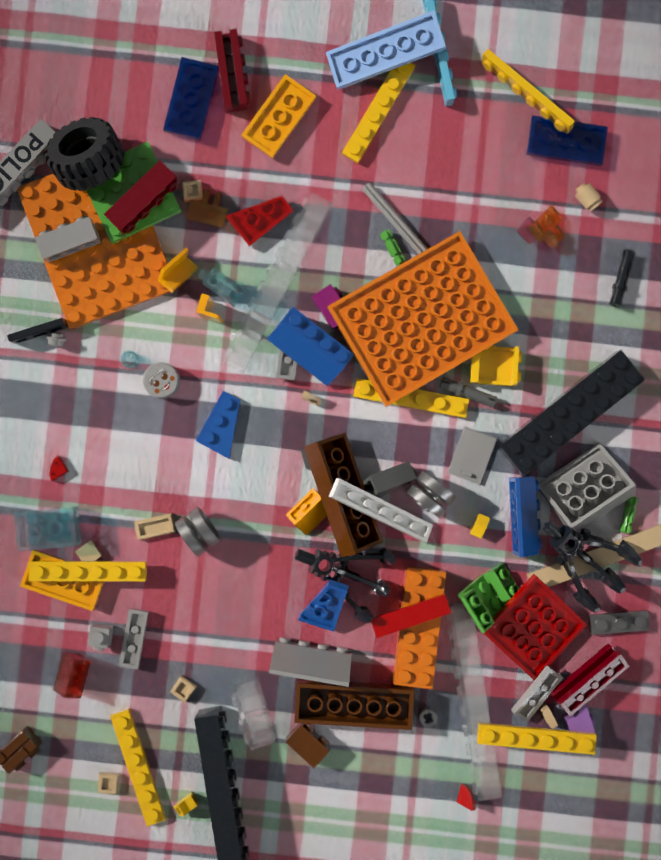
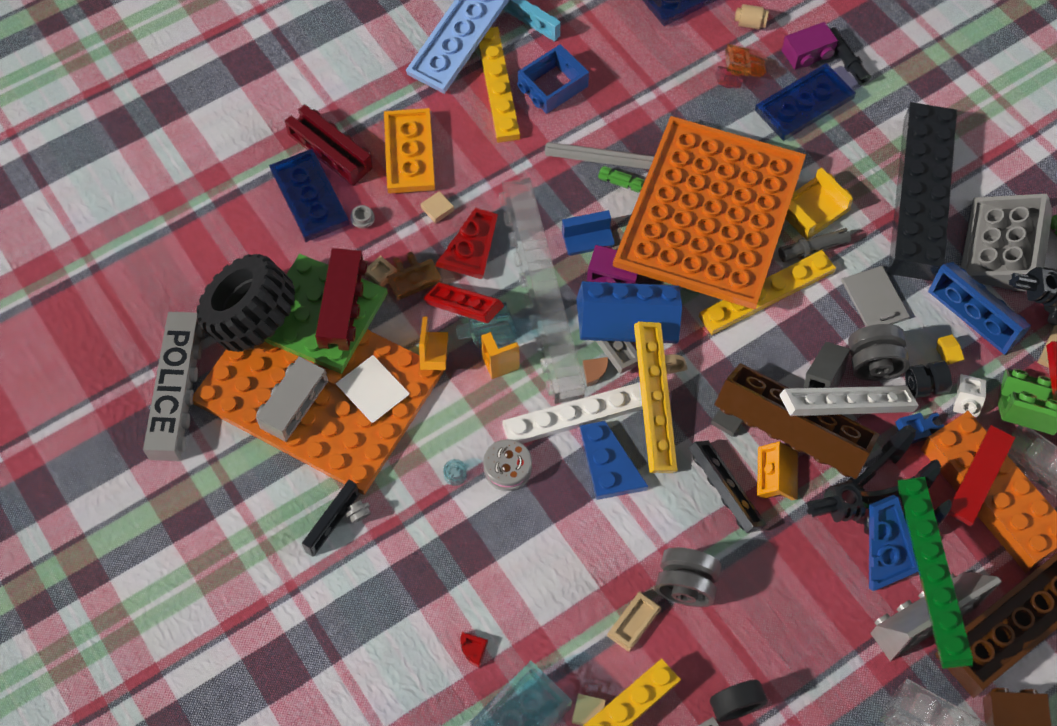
camera: 40 degrees left, 25 degrees down
none -> white sticker [336,355,410,423]
none -> light grey plate [351,205,375,228]
none -> tan tile [421,191,454,224]
none -> red tile [423,282,504,323]
none -> white plate [502,382,643,444]
none -> blue window [517,44,589,114]
none -> blue panel [562,210,615,256]
none -> nougat tile [583,357,608,387]
none -> yellow plate [634,321,678,473]
none -> black plate [688,440,767,533]
none -> black tyre [709,680,768,722]
none -> clear blue plate [755,63,856,141]
none -> magenta brick [782,21,838,70]
none -> blue plate [895,413,944,444]
none -> green plate [898,477,973,669]
none -> black wheel [905,360,952,399]
none -> white bracket [953,374,986,417]

